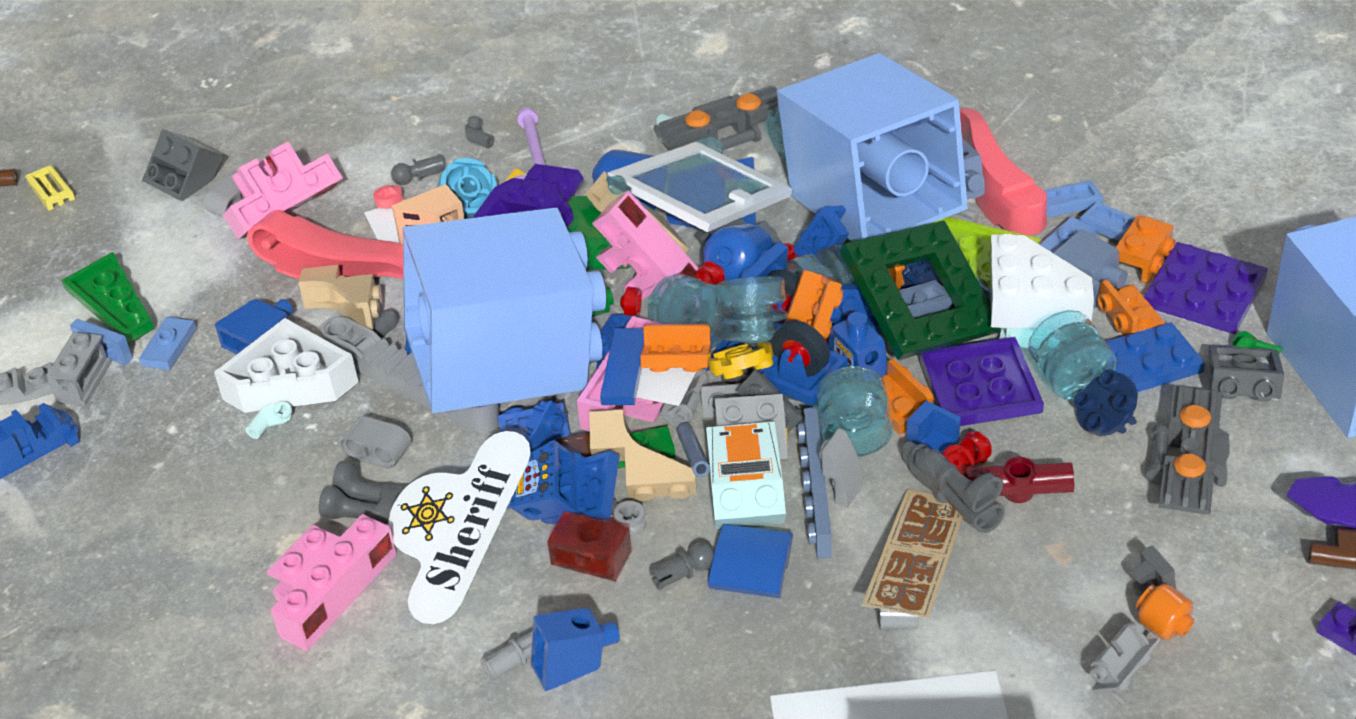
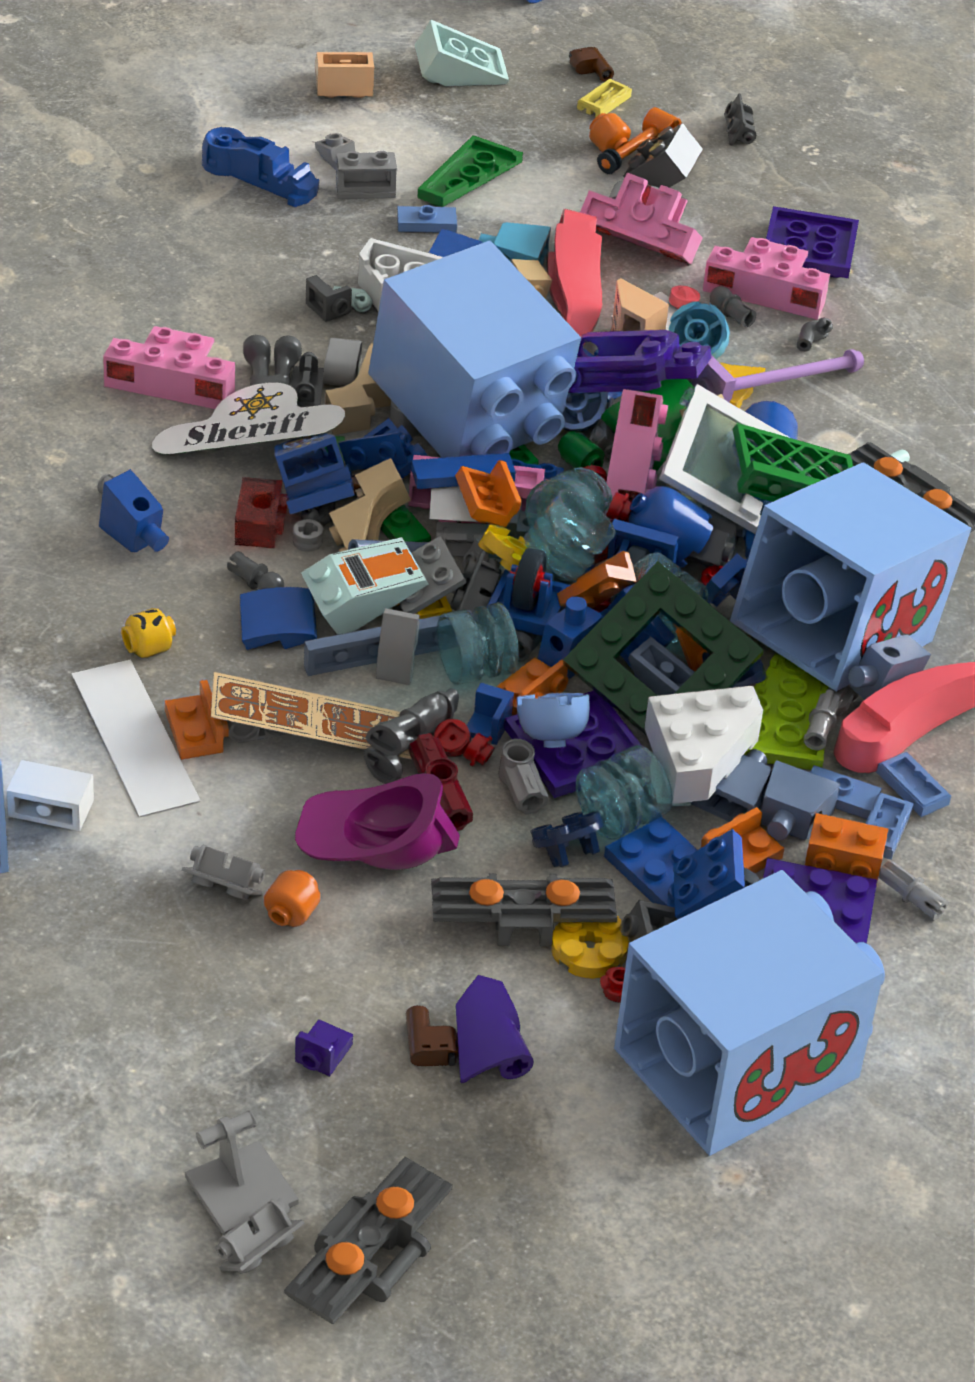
camera: 65 degrees right, 0 degrees up
medium blue plate [70,319,133,365] -> none
dark grey tile [1131,545,1176,596] -> none
none -> yellow head [121,608,176,658]
none -> orange bracket [165,680,229,760]
none -> dark grey hinge [291,352,324,407]
none -> magenta piece [295,773,460,870]
none -> dark grey bracket [306,275,352,322]
none -> tan arch [325,344,391,435]
none -> medium azure torso [479,222,551,266]
none -> light grey piece [498,739,548,814]
none -> light blue cylinder [517,693,590,748]
none -> yellow plate [551,915,629,979]
none -> orange head [589,113,631,152]
none -> orange piece [597,107,681,174]
none -> red plate [600,967,625,1003]
none -> blue plate [673,829,760,919]
none -> bright pink piece [703,237,830,320]
none -> dark grey hinge [724,93,757,146]
none -> green fence [732,423,853,502]
none -> dark purple plate [766,206,859,278]
none -> light grey axle [804,690,841,750]
none -> light grey axle [879,860,949,921]

